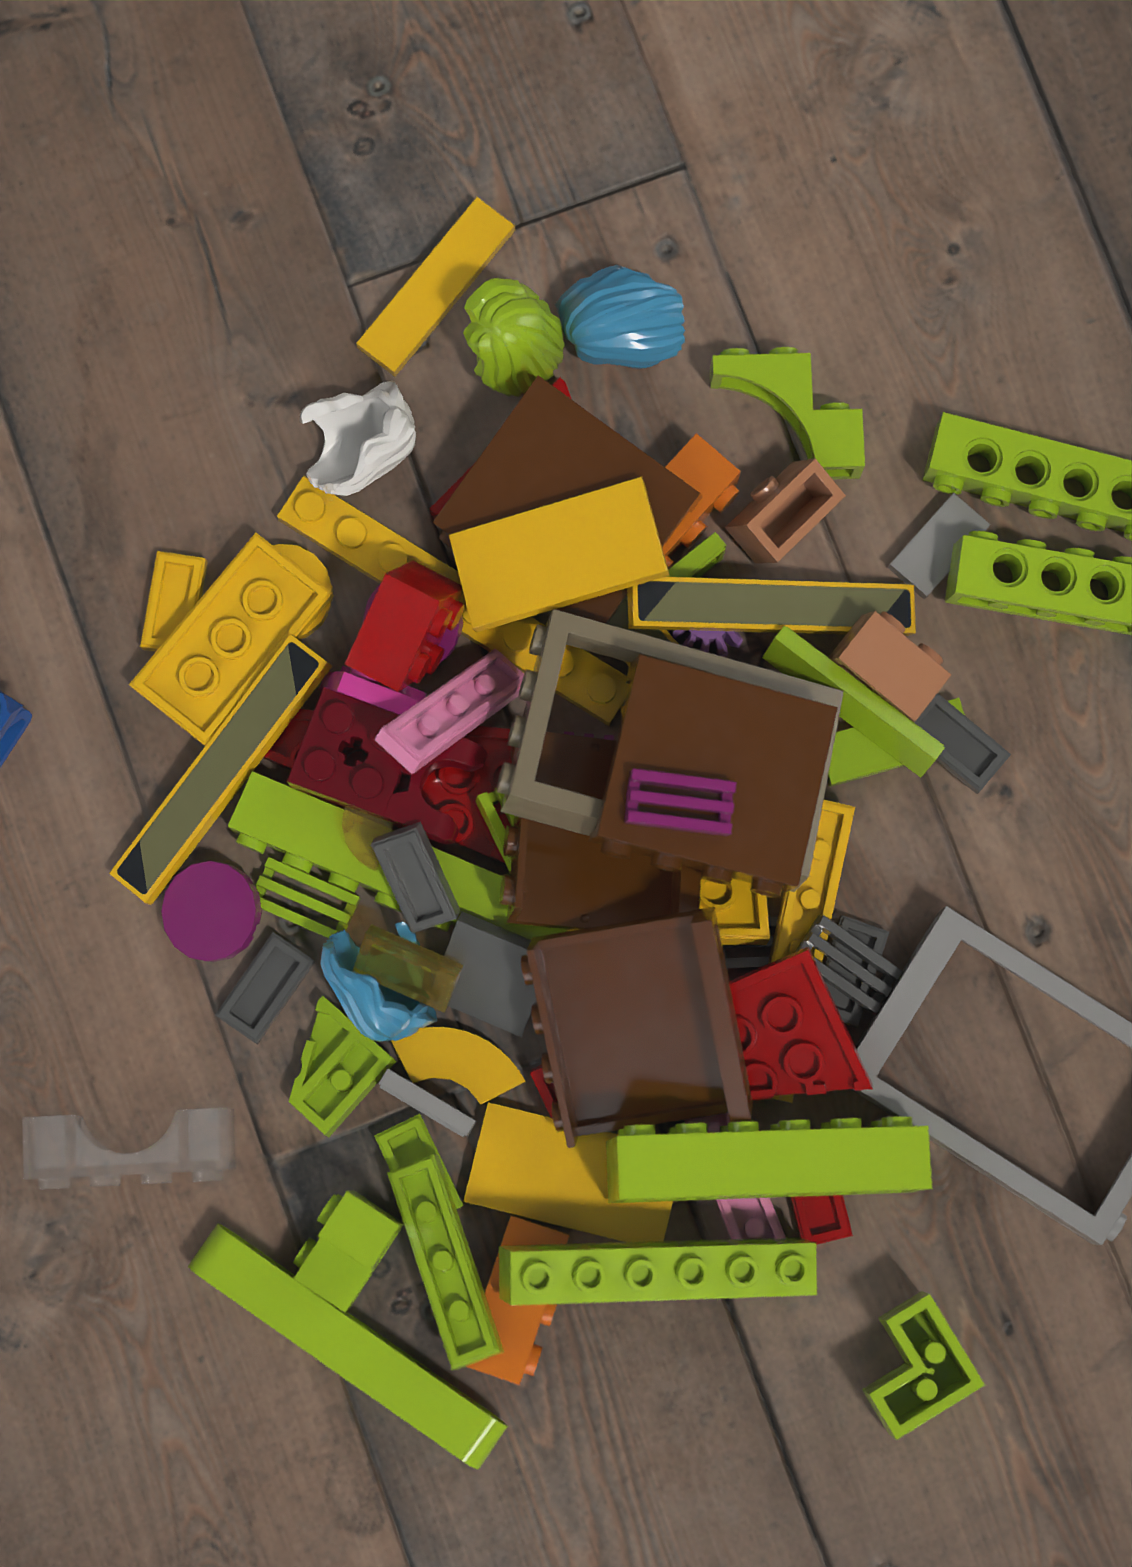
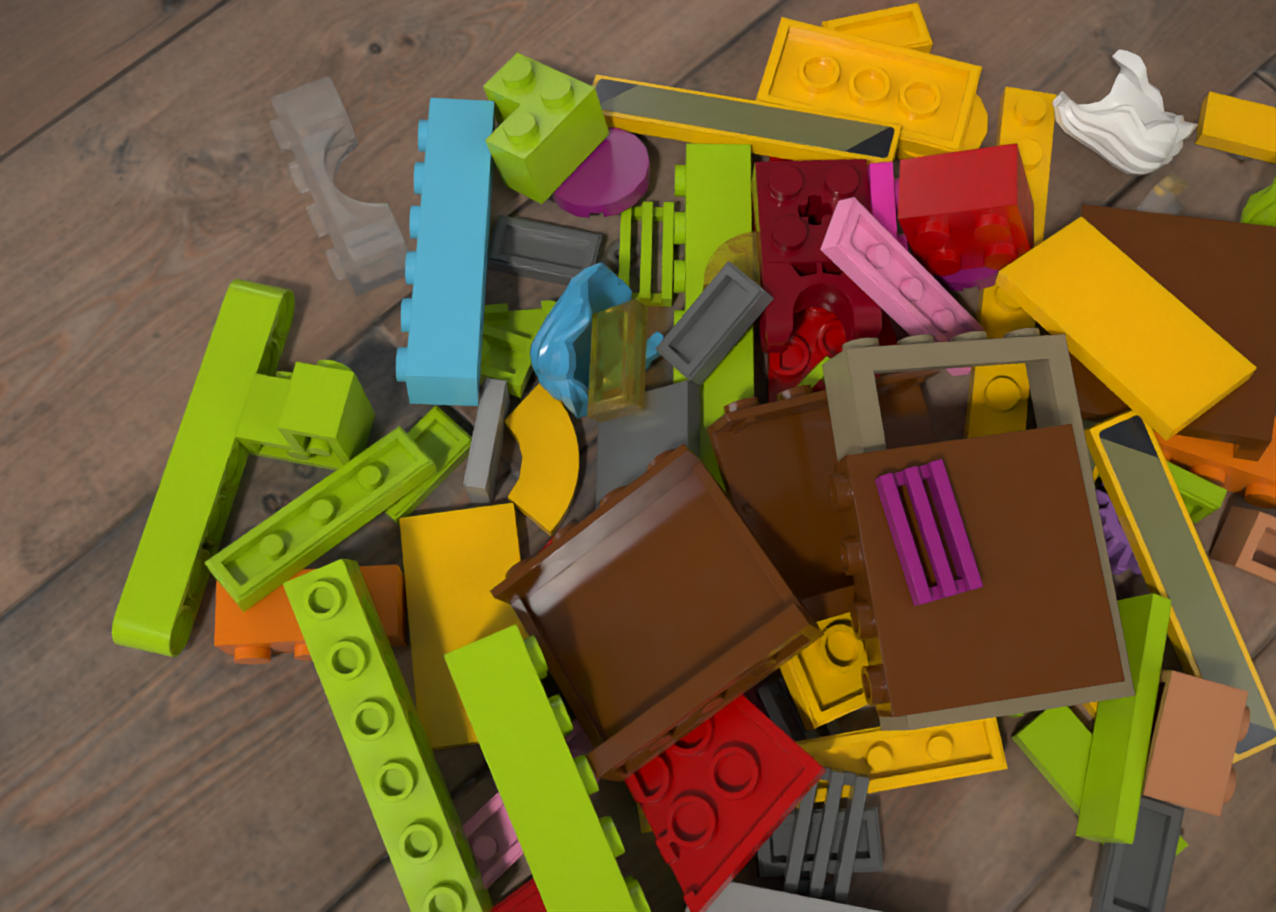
camera: 70 degrees right, 10 degrees down
none -> medium azure brick [396,98,495,406]
none -> lime brick [483,52,610,204]
none -> clear plate [1135,172,1189,215]

